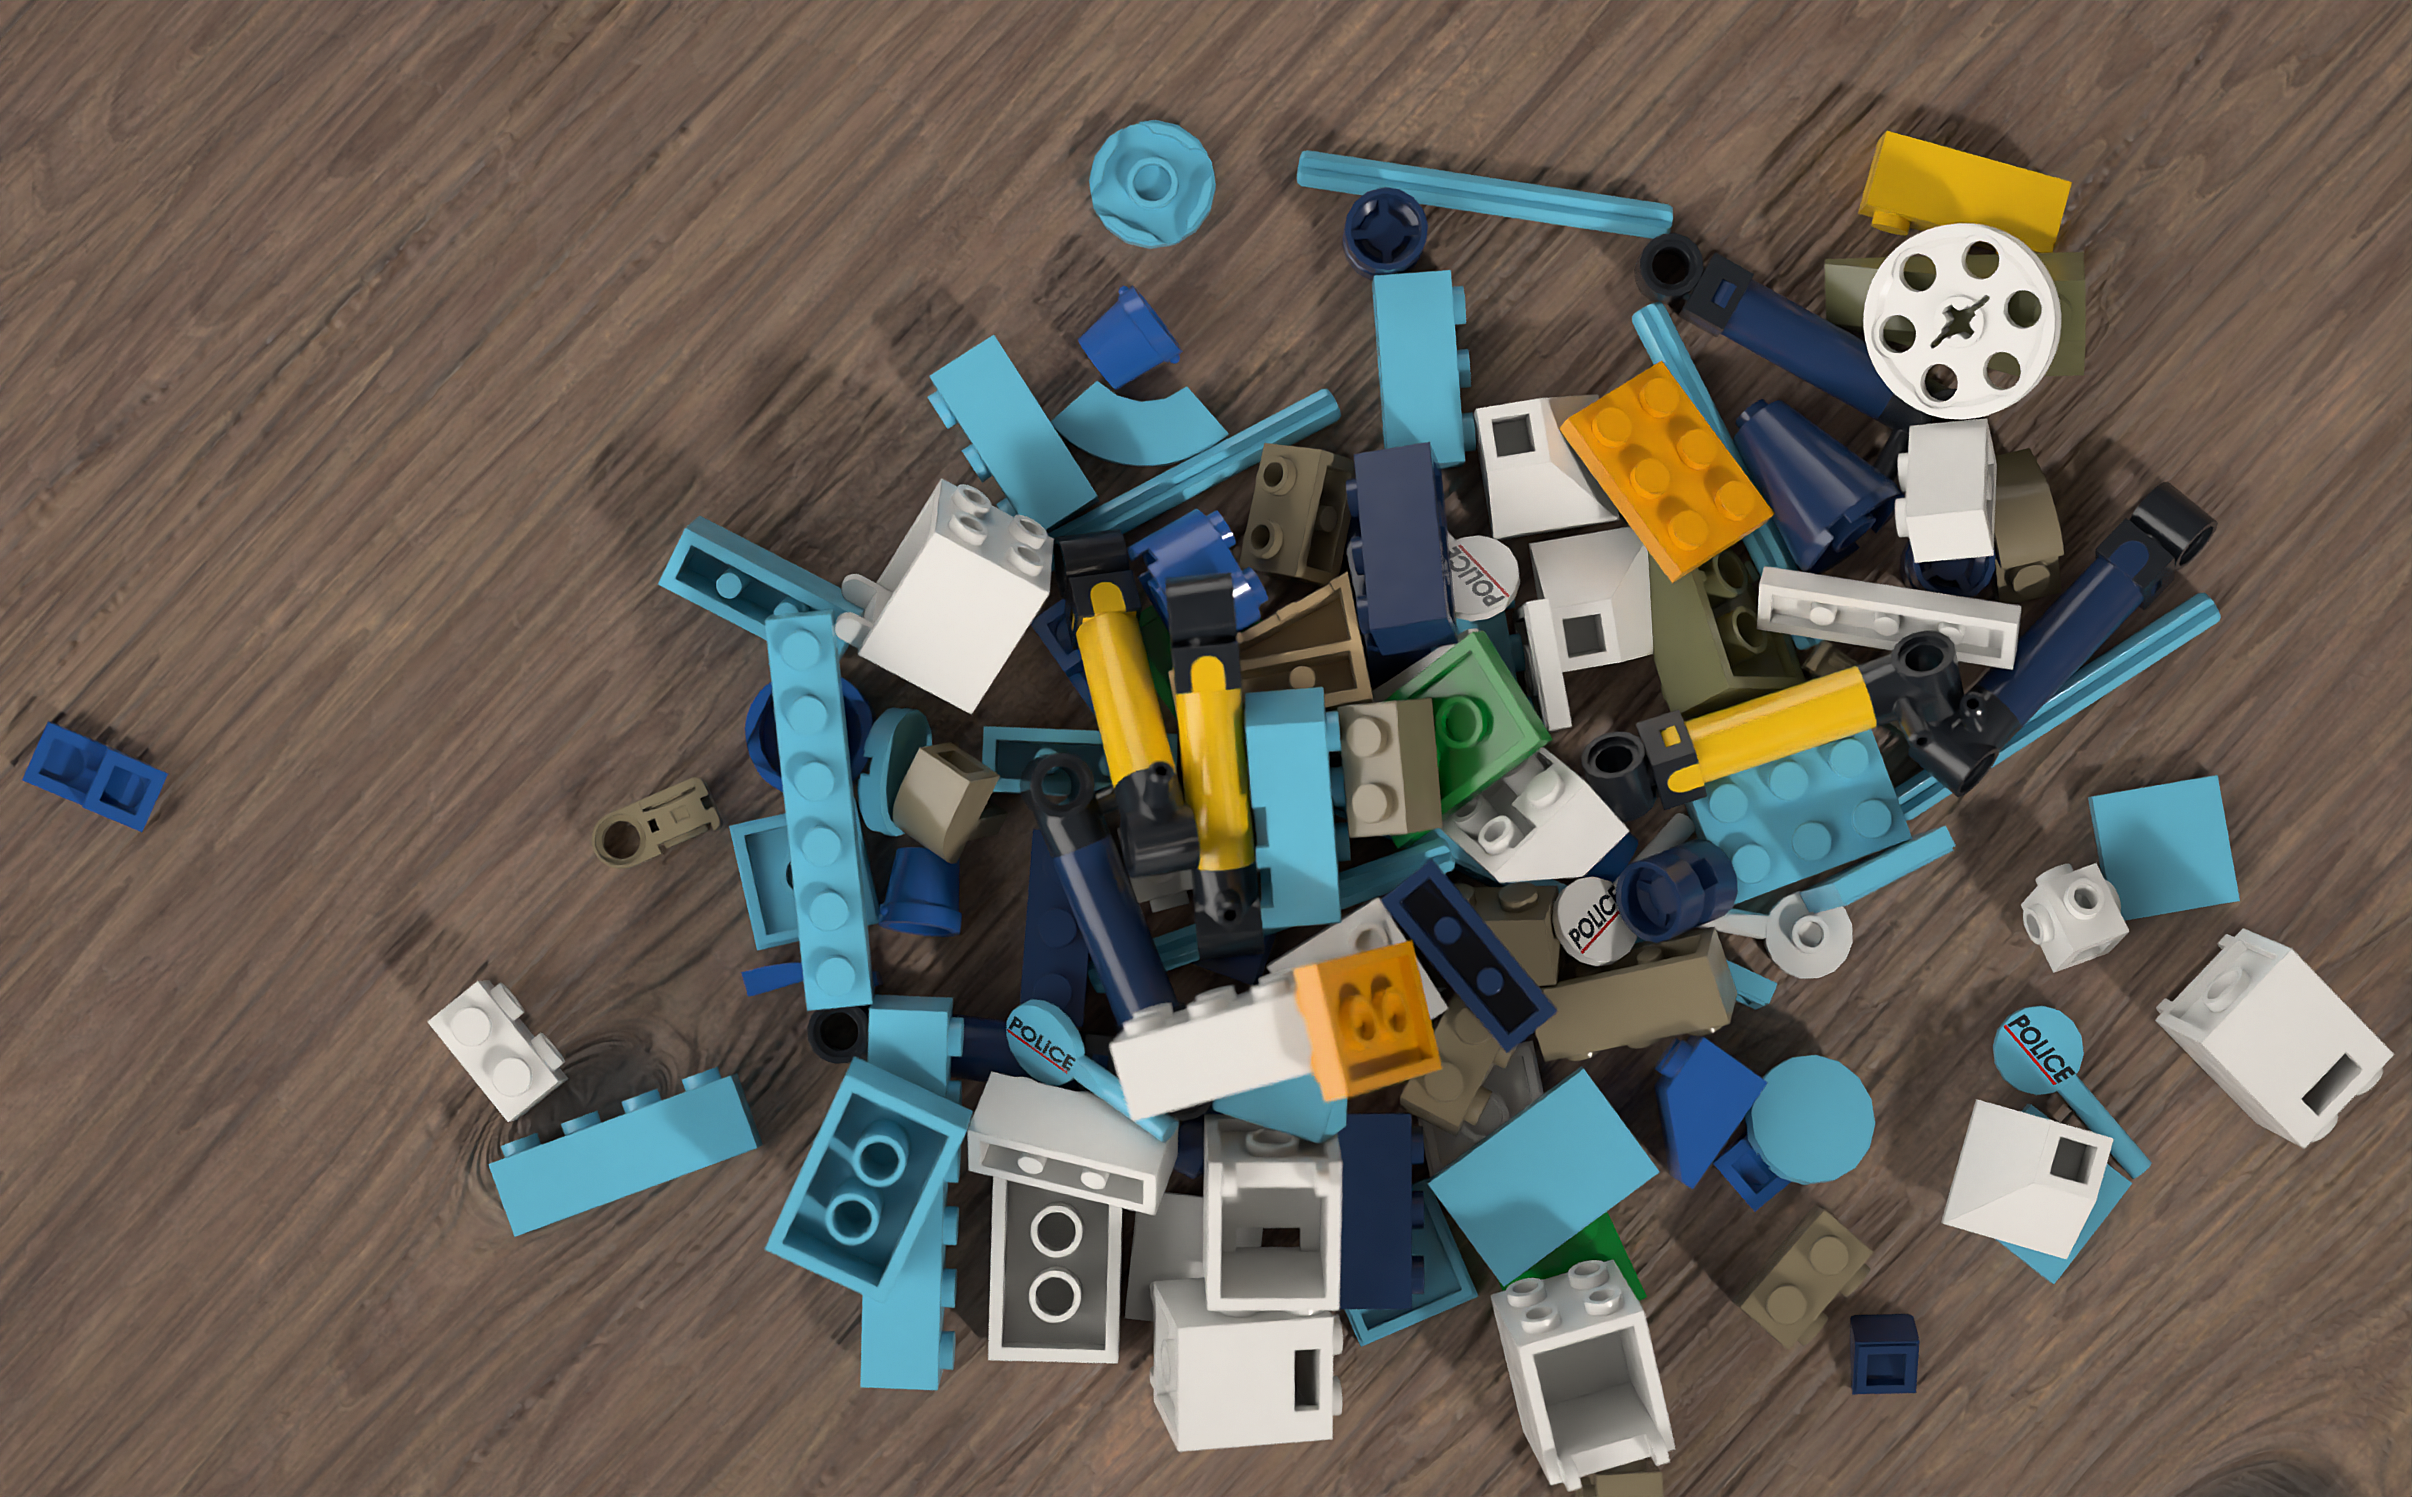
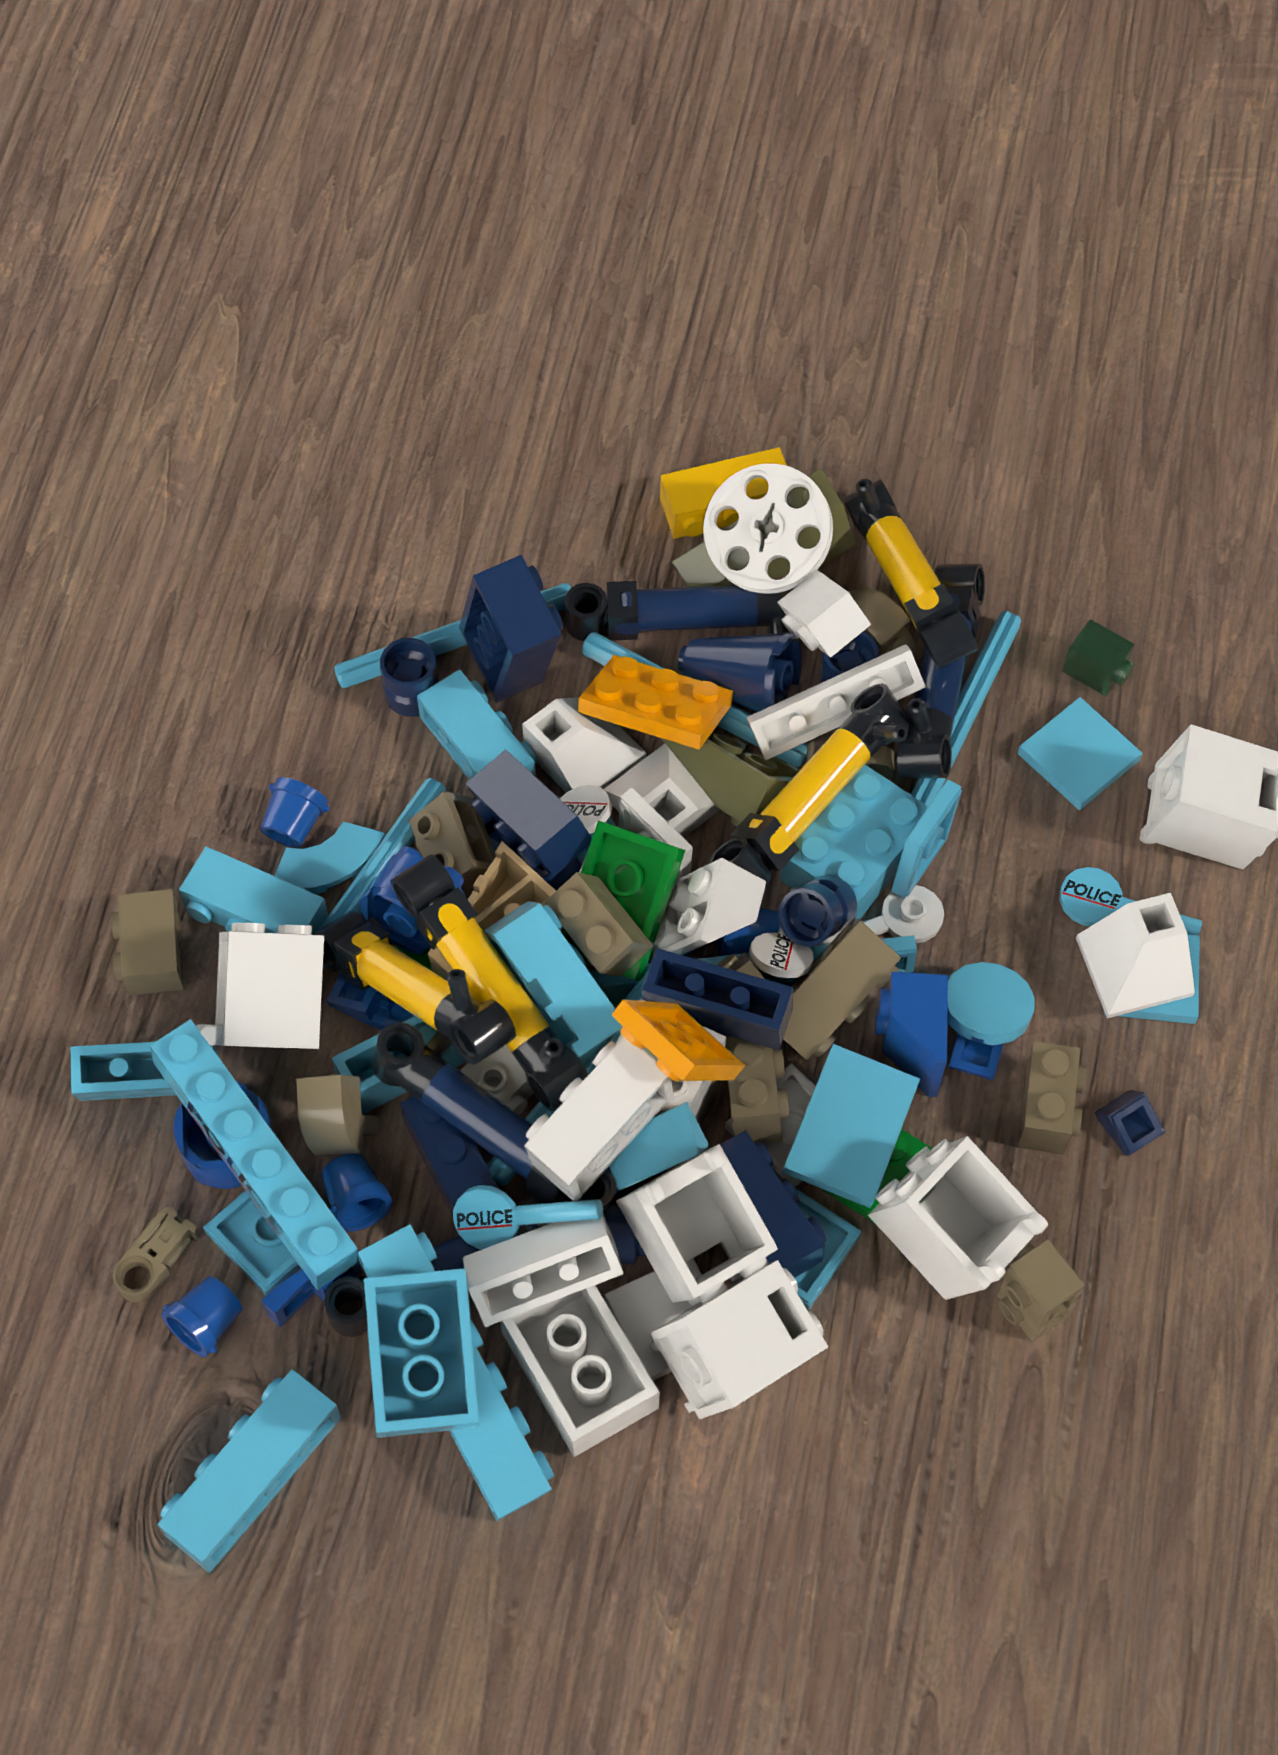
camera: 30 degrees left, 25 degrees down
white brick [428,980,568,1122] -> none
medium azure tile [858,707,932,836] -> none
medium azure tile [1089,120,1216,249] -> none
white brick [2021,863,2130,973] -> none
none -> dark tan brick [111,889,184,996]
none -> blue piece [161,1276,243,1358]
none -> dark blue brick [459,554,563,703]
none -> piece [843,479,978,670]
none -> clear green brick [1062,619,1135,696]

